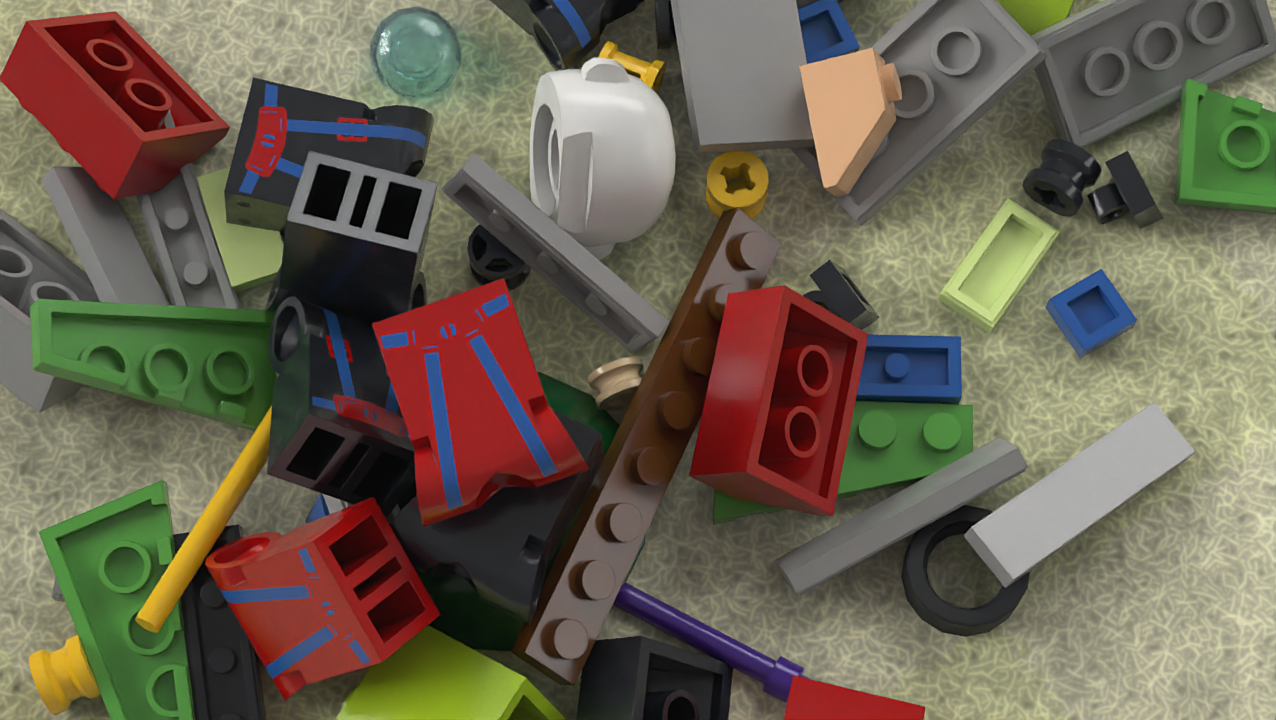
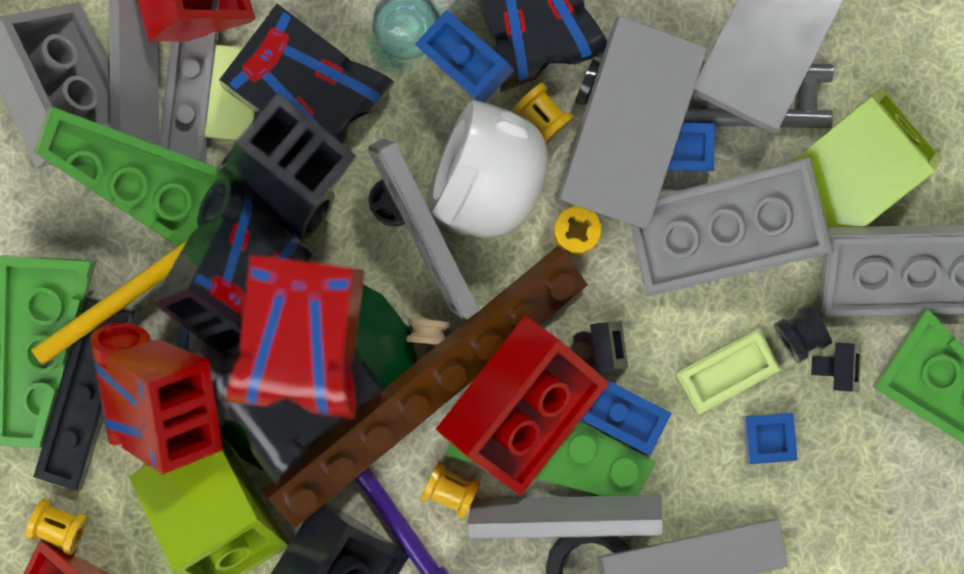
camera: 35 degrees right, 15 degrees up
light nougat slope [799,48,902,197] -> none
none -> blue plate [414,10,514,102]
none -> yellow bush [420,461,480,519]

